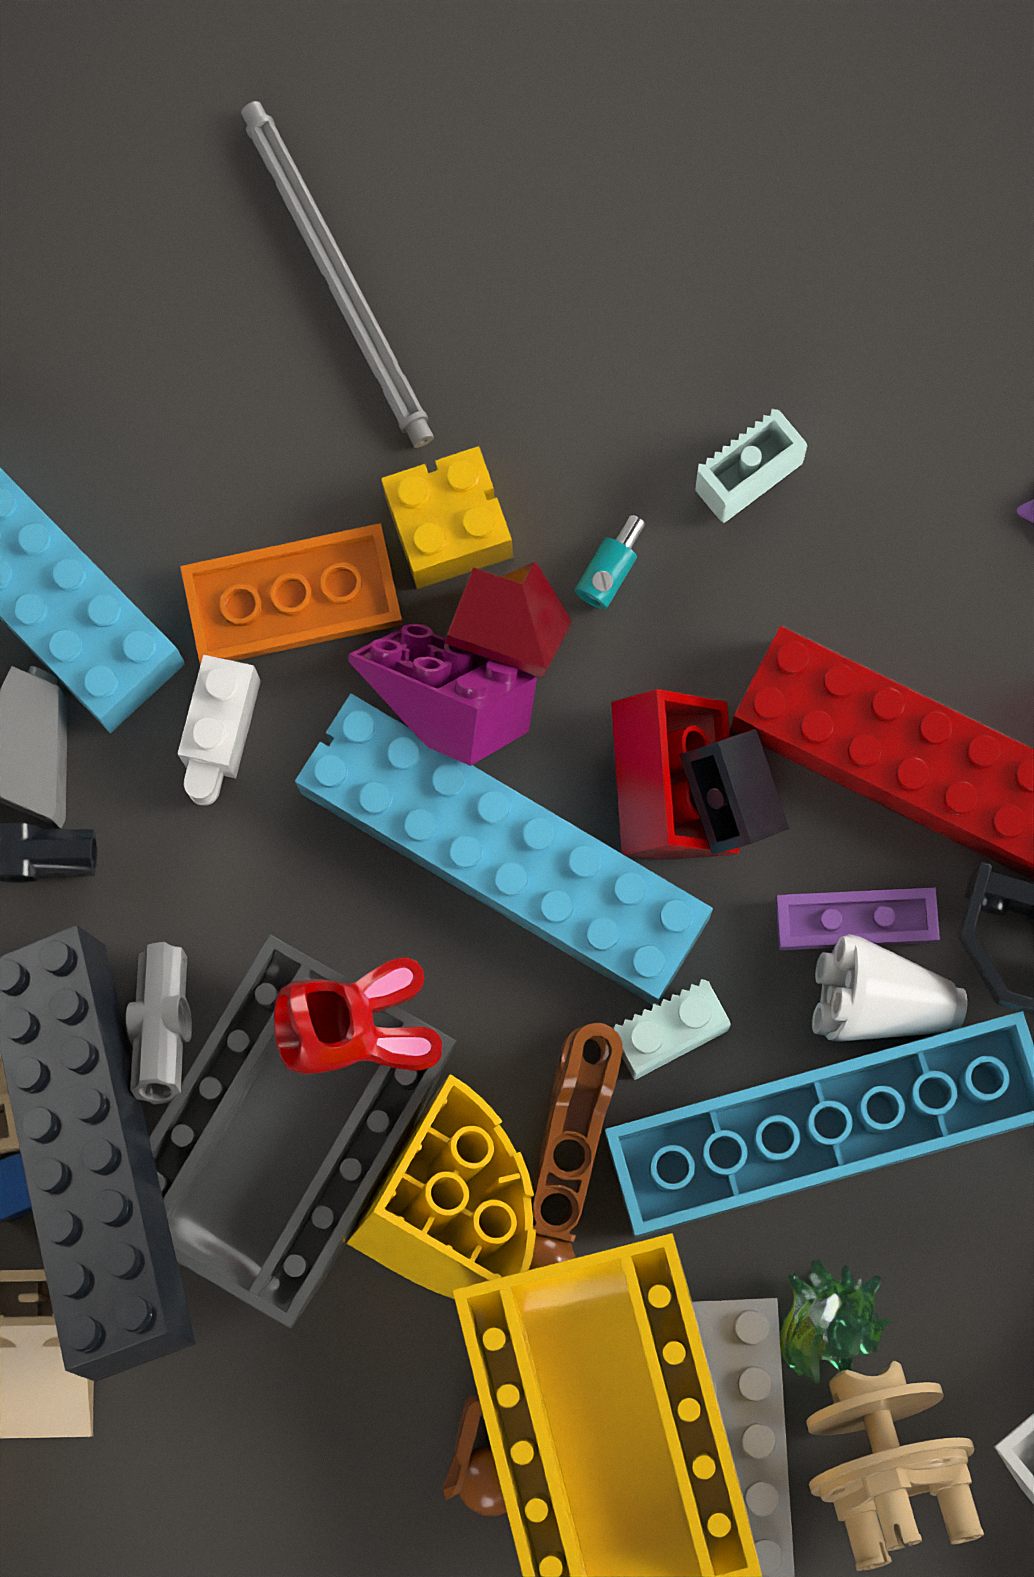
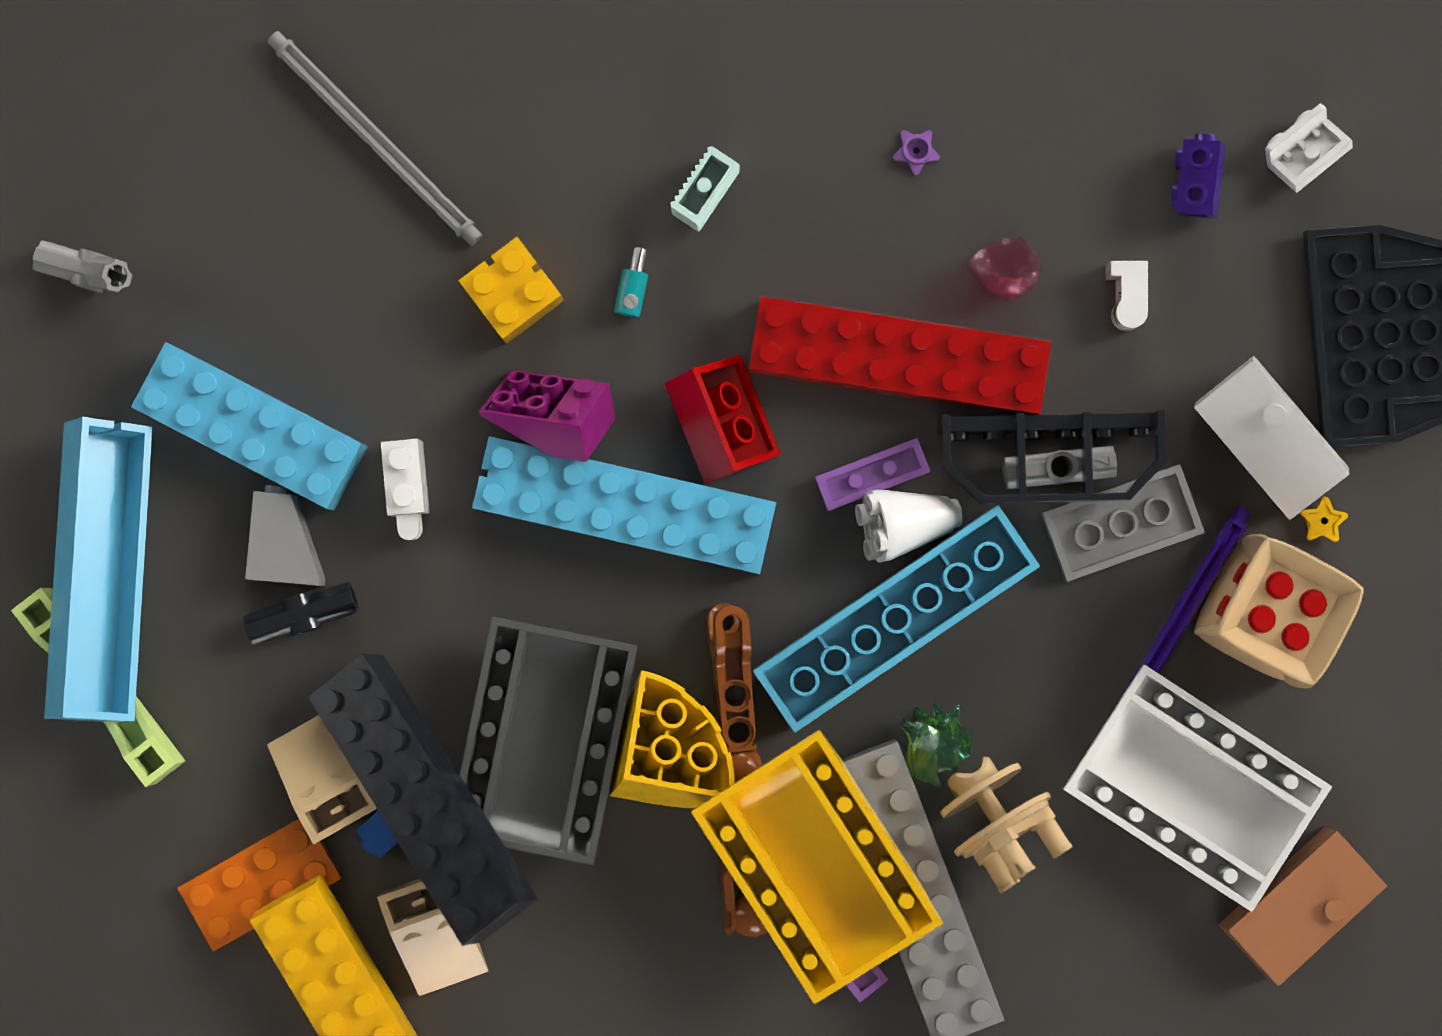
camera: 25 degrees left, 10 degrees up
light grey piece [126,942,192,1104] -> none
orange plate [180,523,403,665] -> none
red piece [274,957,443,1074] -> none
dark red slope [445,561,572,678] -> none
light aqua brick [614,979,731,1080] -> none
black brick [679,729,789,855] -> none

